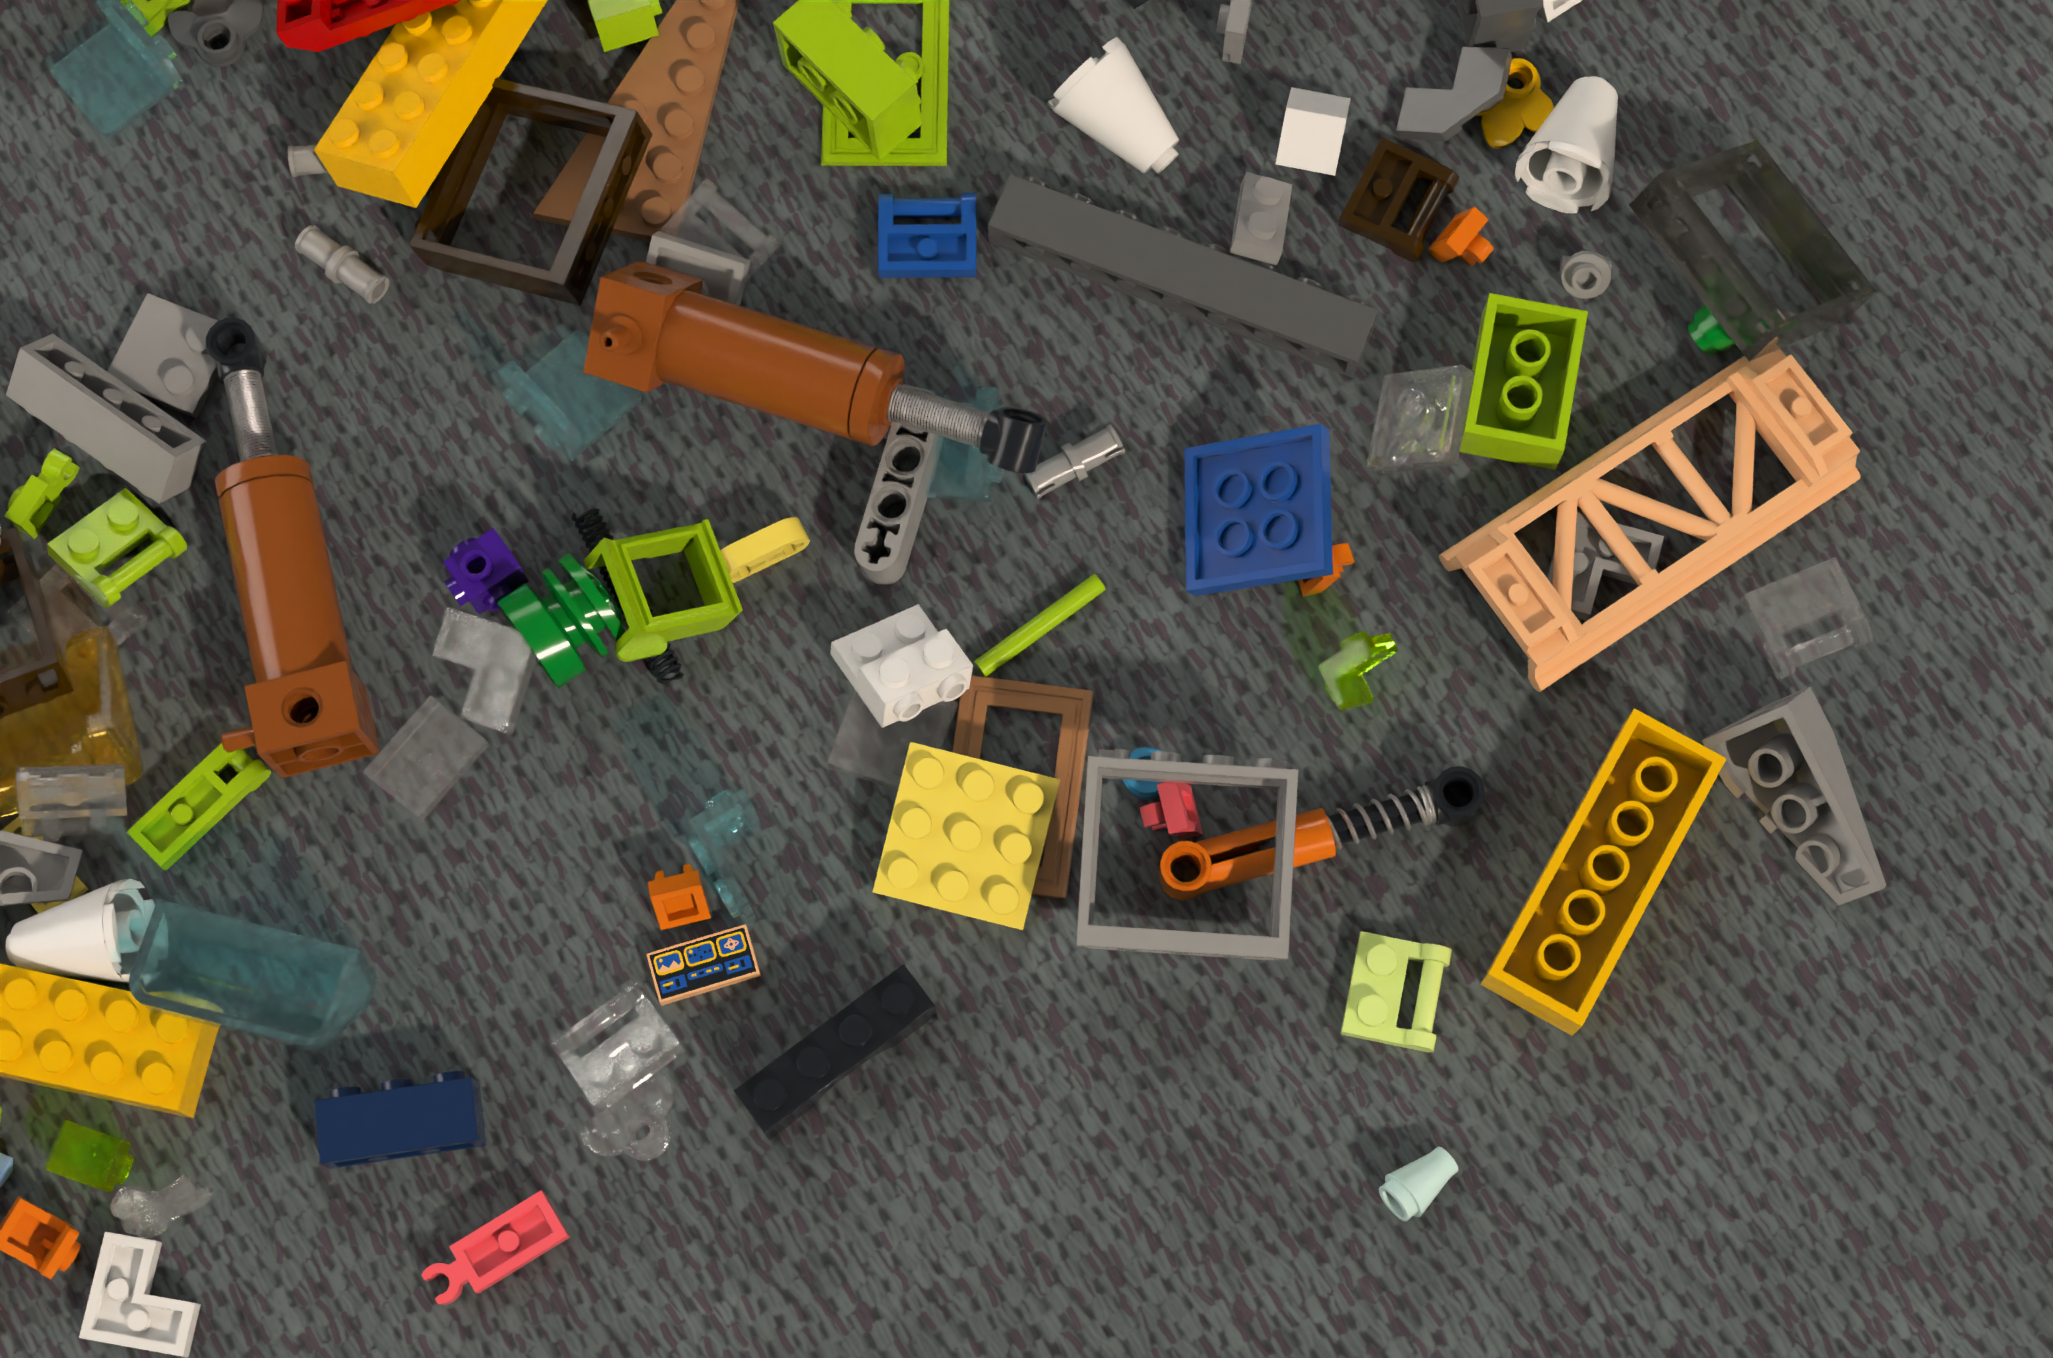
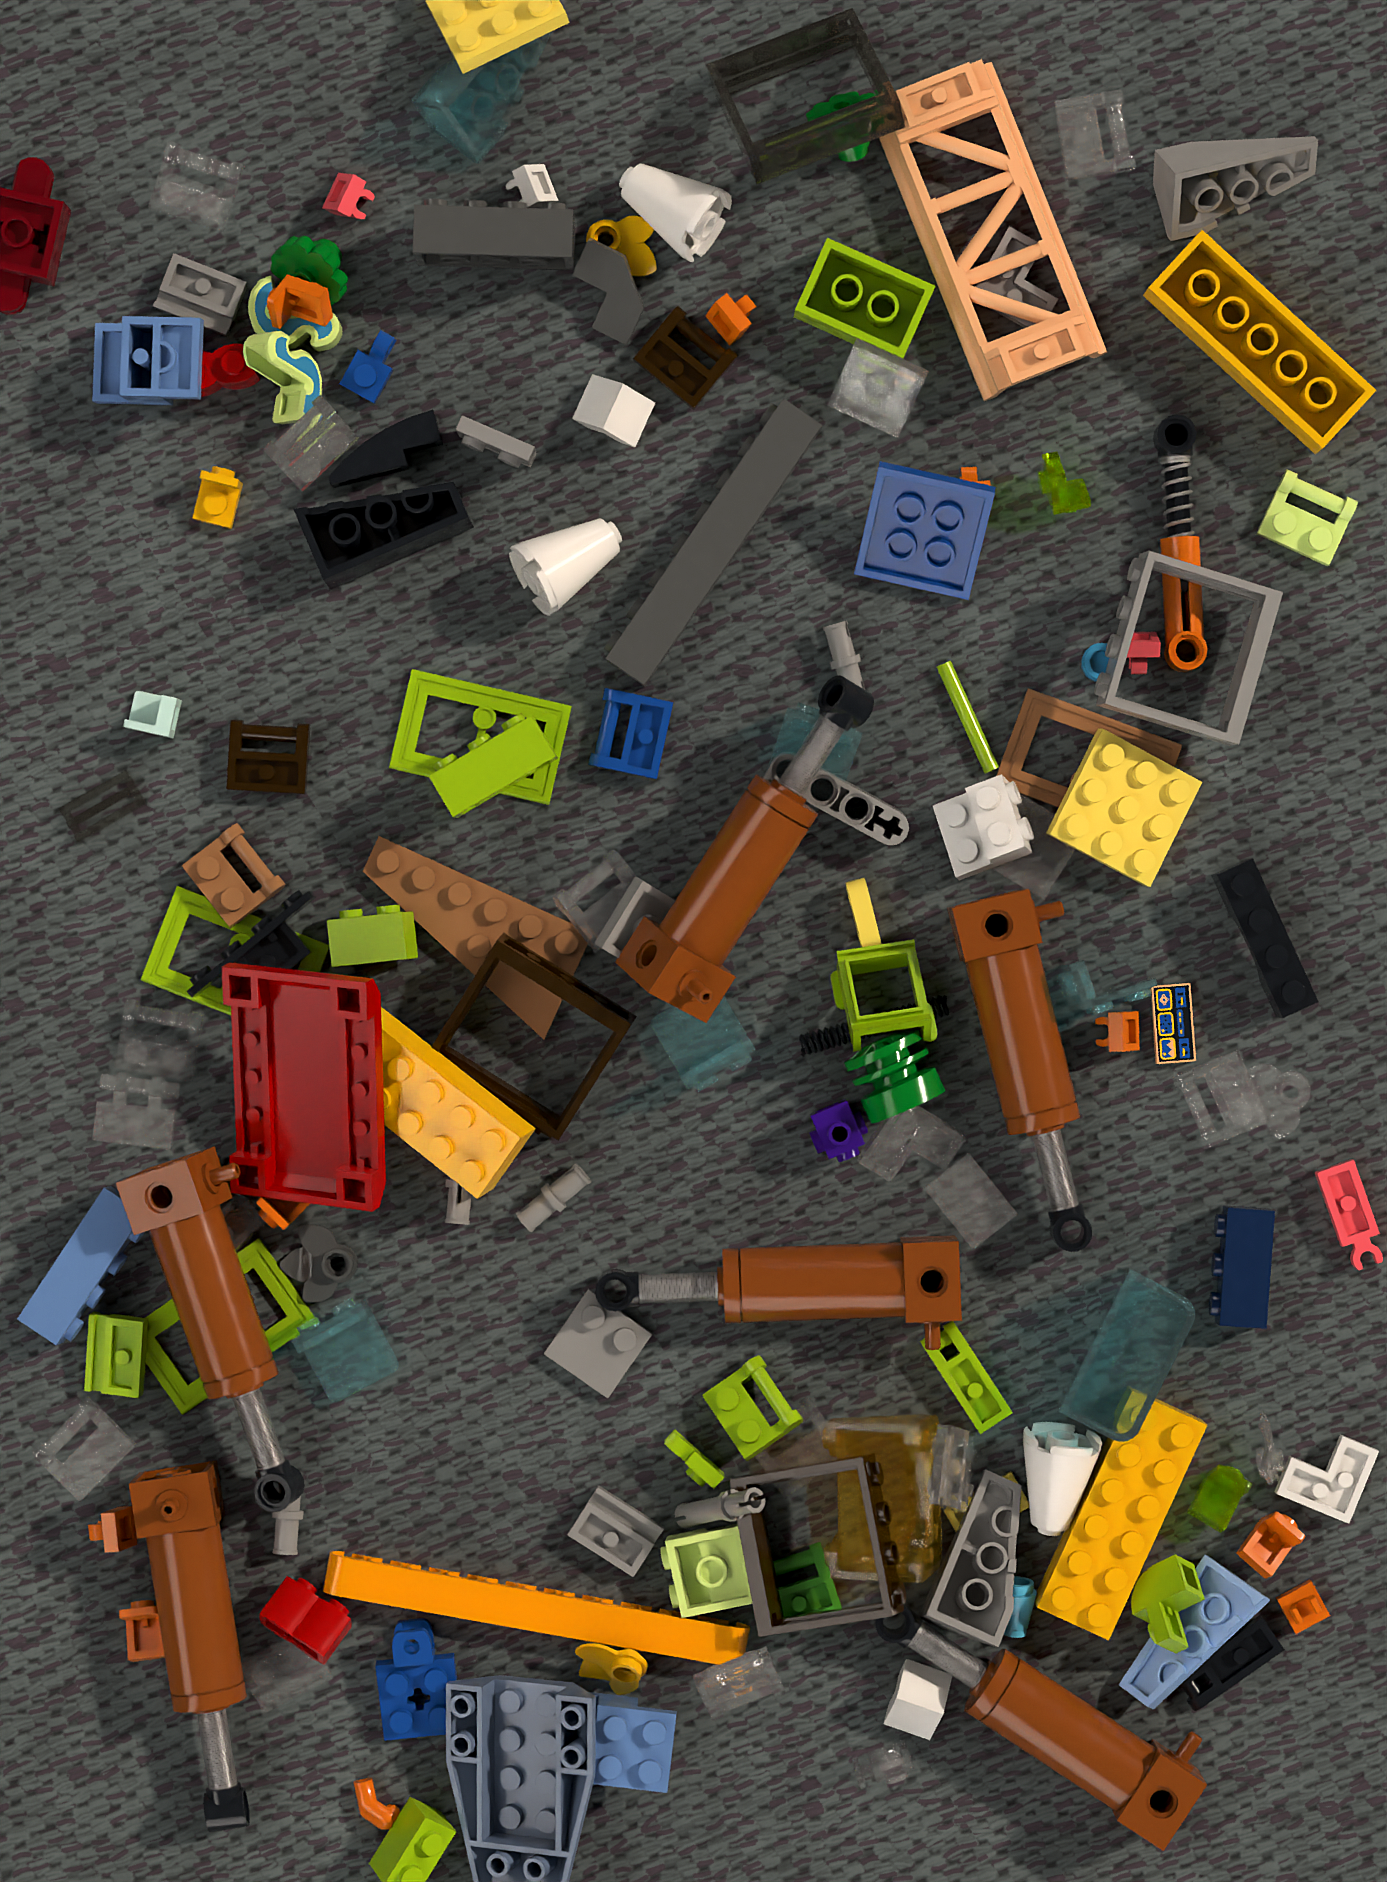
camera: 80 degrees left, 15 degrees up
light grey brick [6,334,206,504] -> none
light grey plate [1230,172,1292,265] -> none
light grey plate [1560,251,1612,299] -> none
none -> dark orange piece [947,889,1092,1252]

